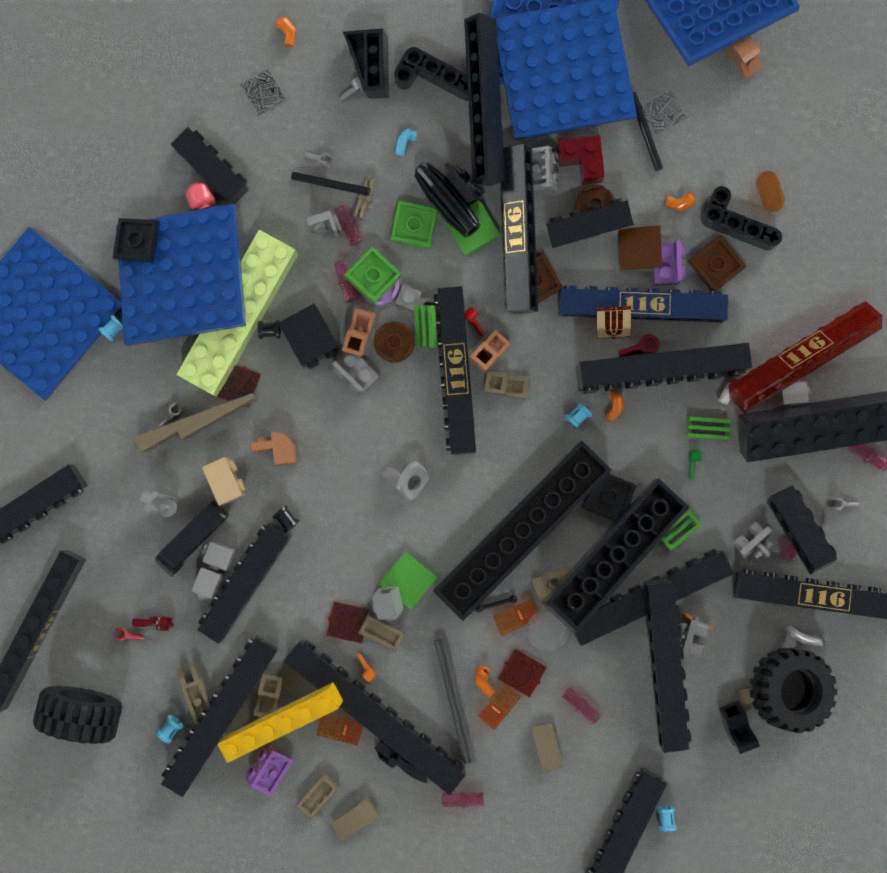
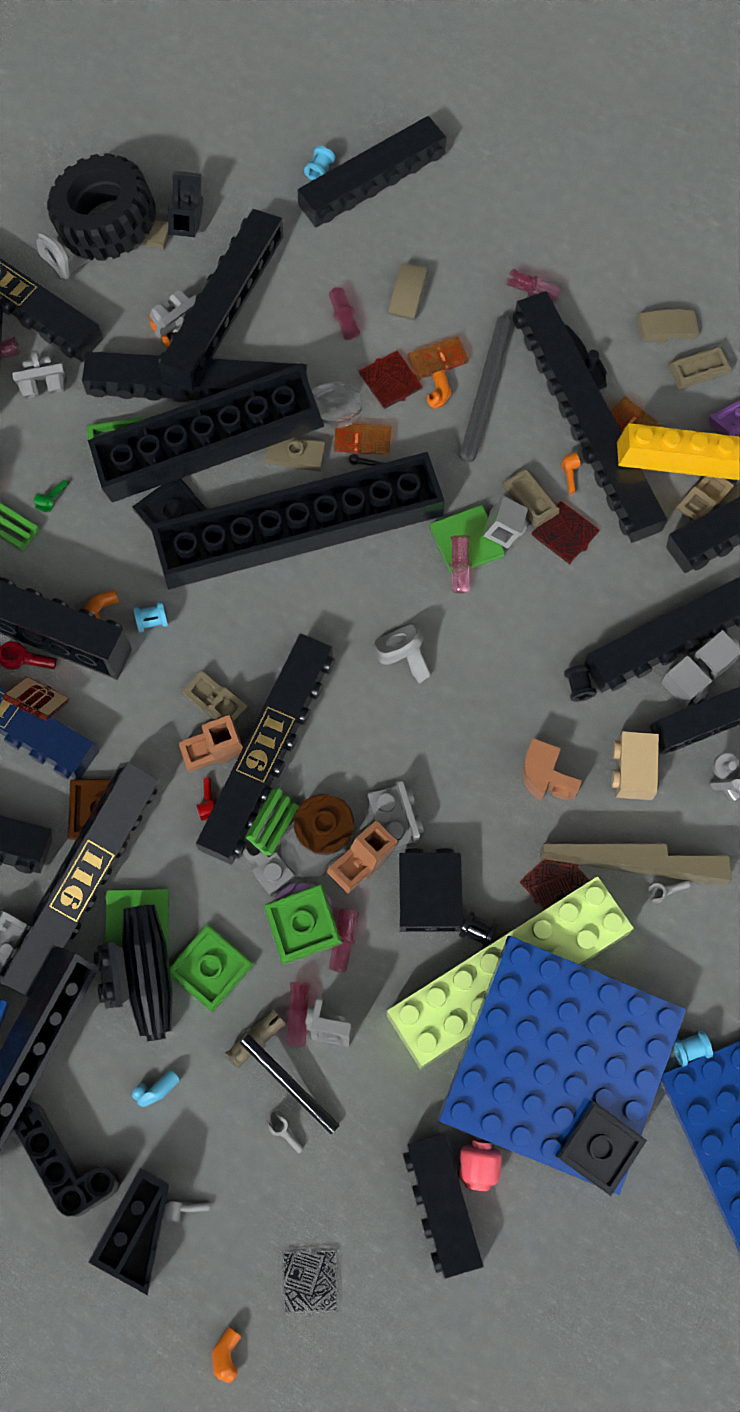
camera: 155 degrees left, 15 degrees down
none -> clear pink axle [449,535,472,594]

